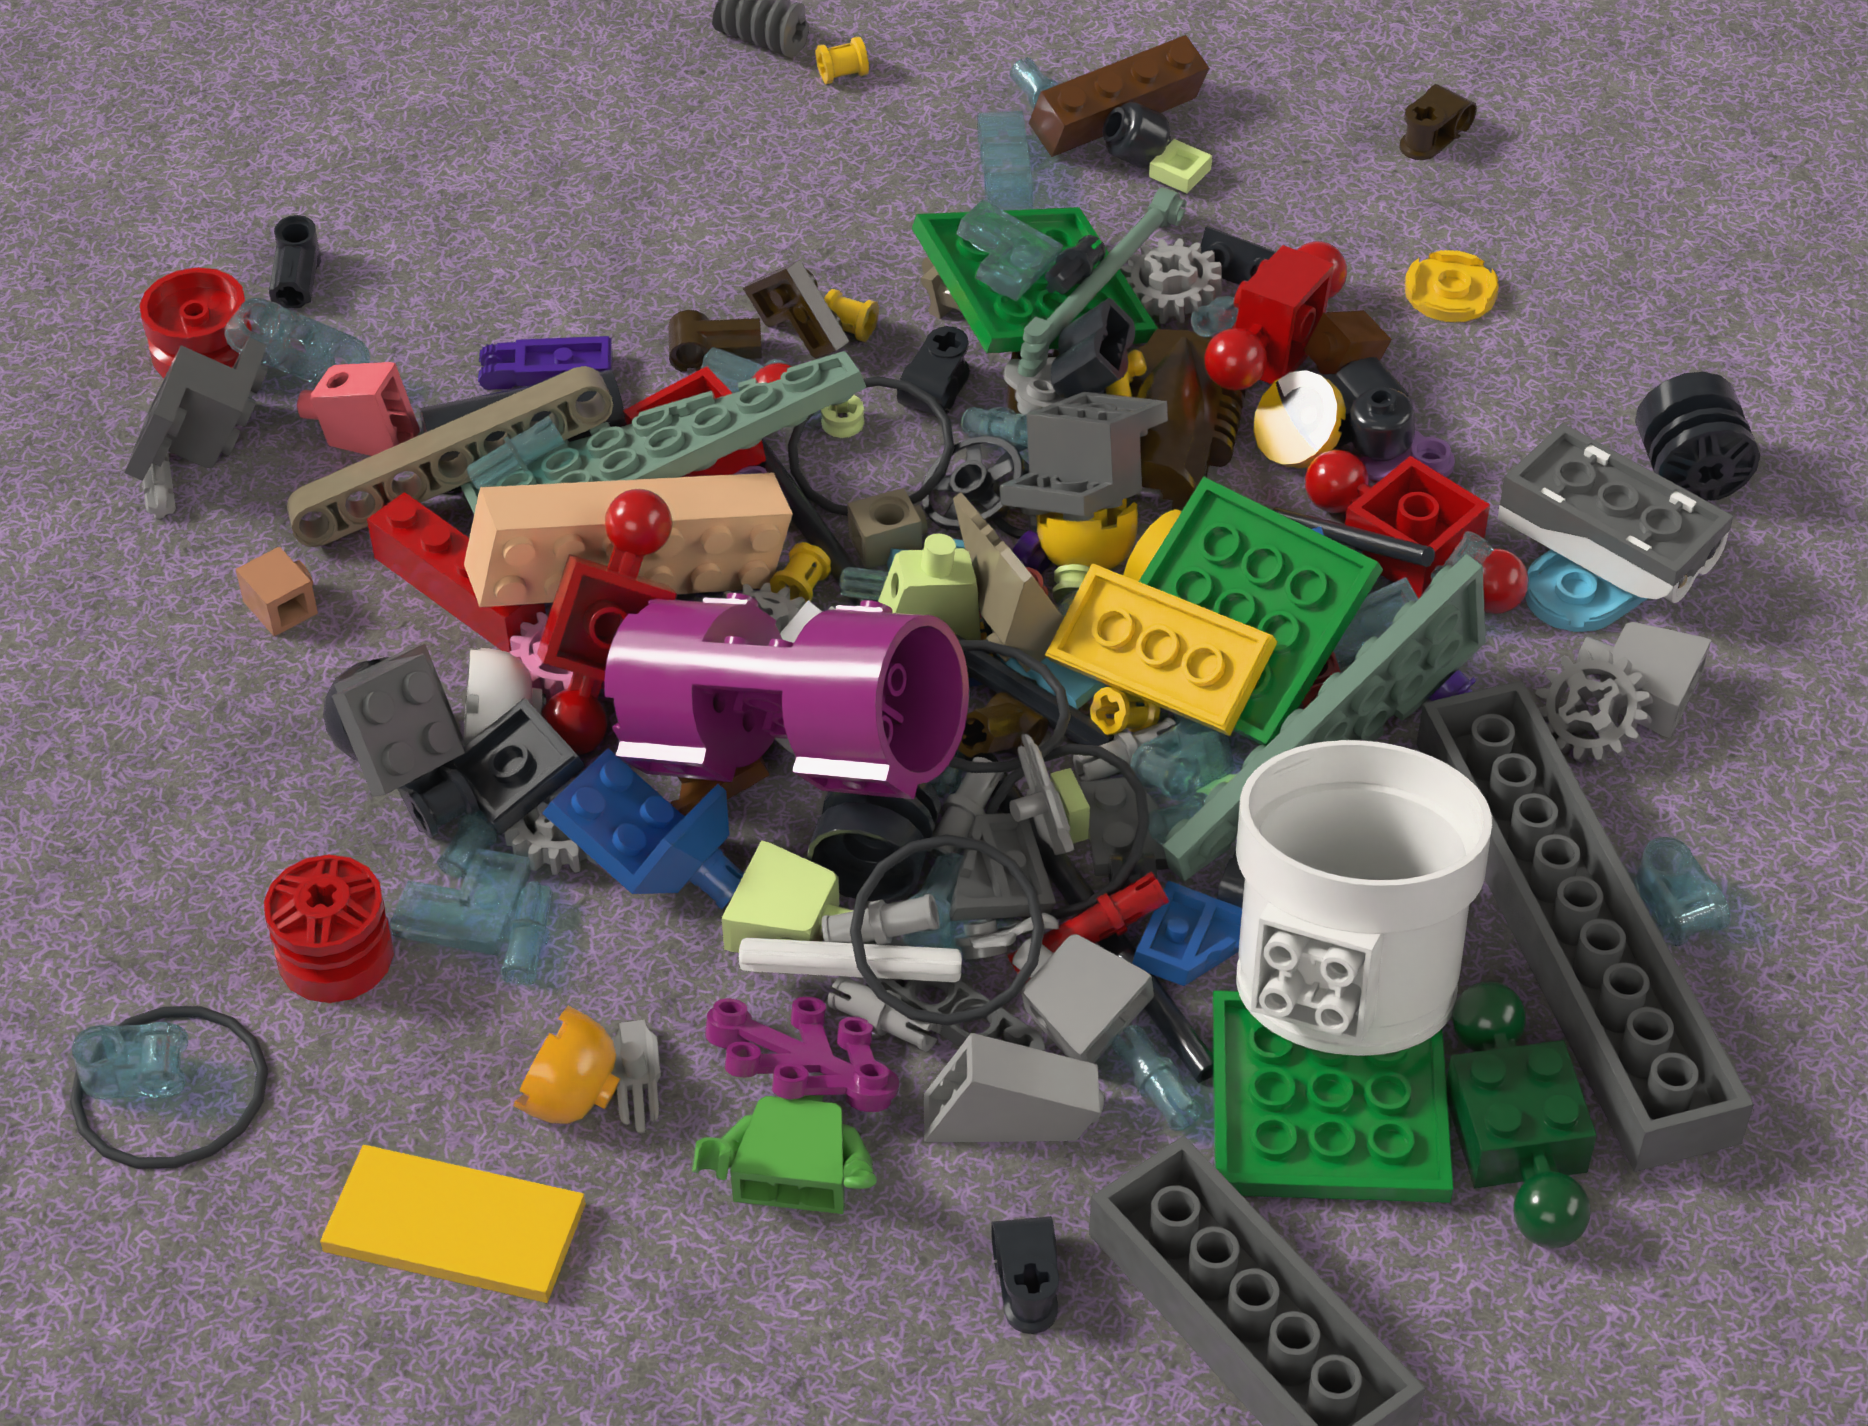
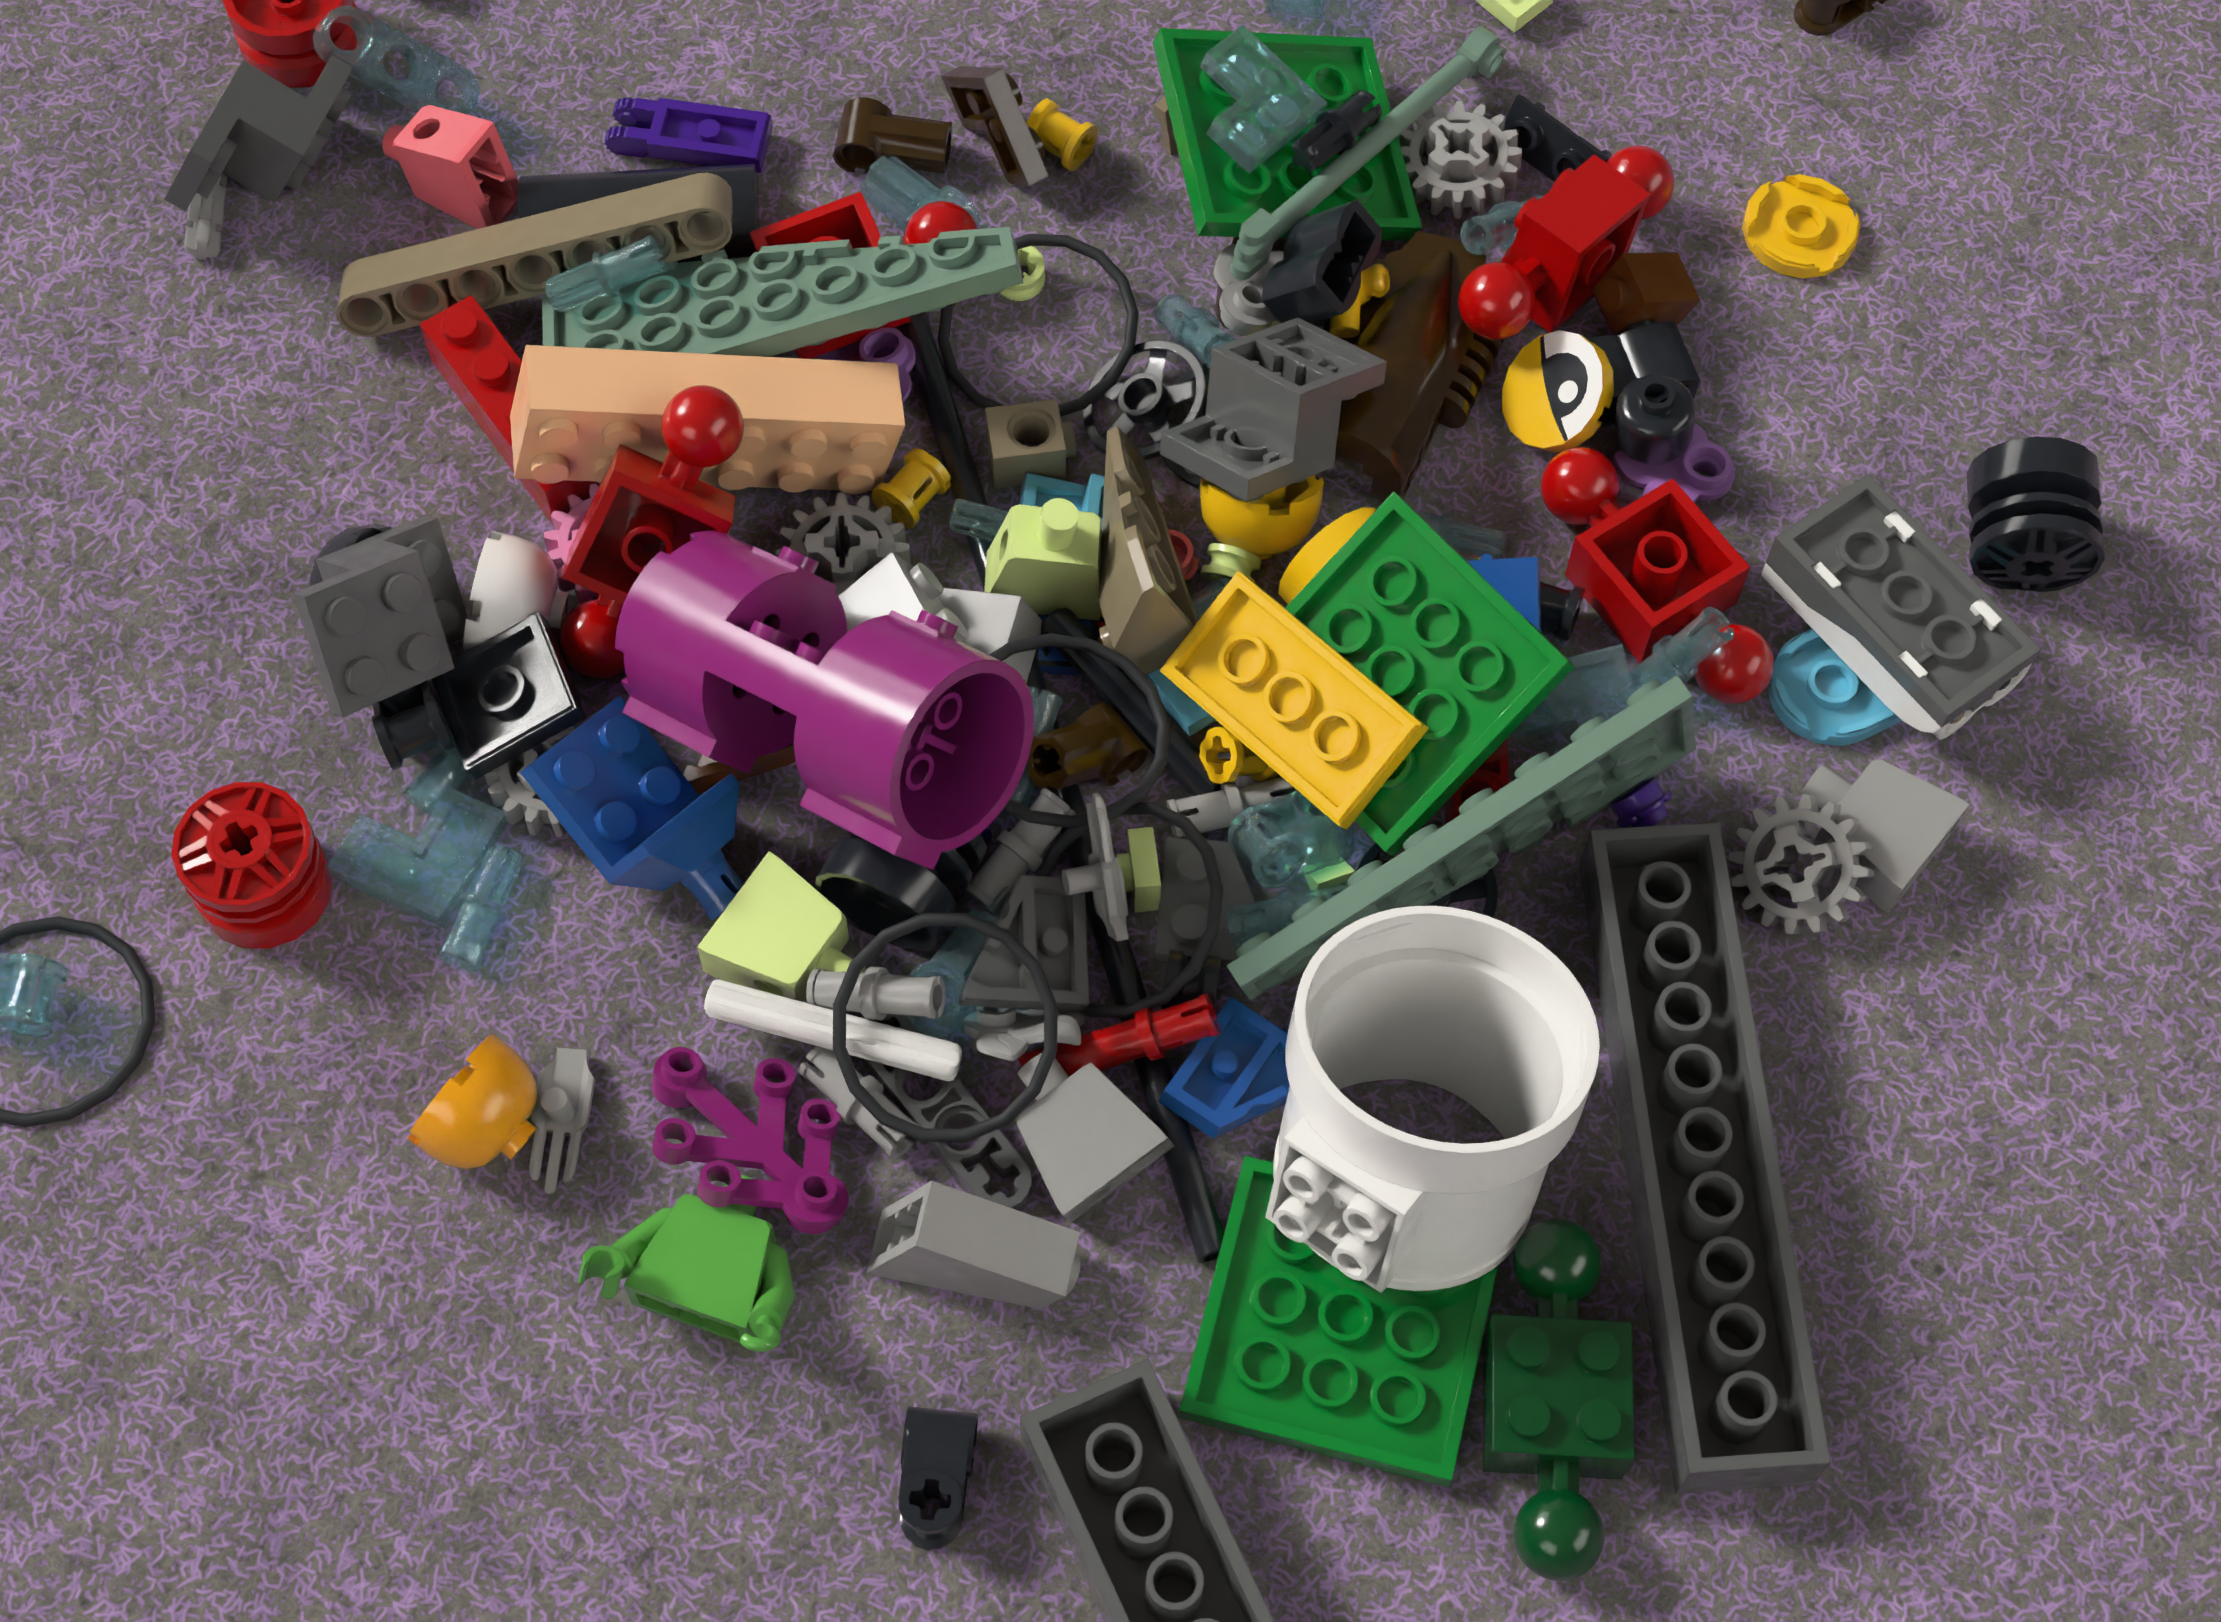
camera: 10 degrees right, 15 degrees up
nougat brick [235,546,318,637] -> none
yellow tile [320,1144,586,1303] -> none
black piece [897,326,970,415] -> none
dark purple plate [1012,530,1051,574] -> none
clear light blue pin [1112,1025,1202,1131] -> none
black bar [1272,507,1435,567] -> none
clear light blue piece [1635,836,1730,946] -> none

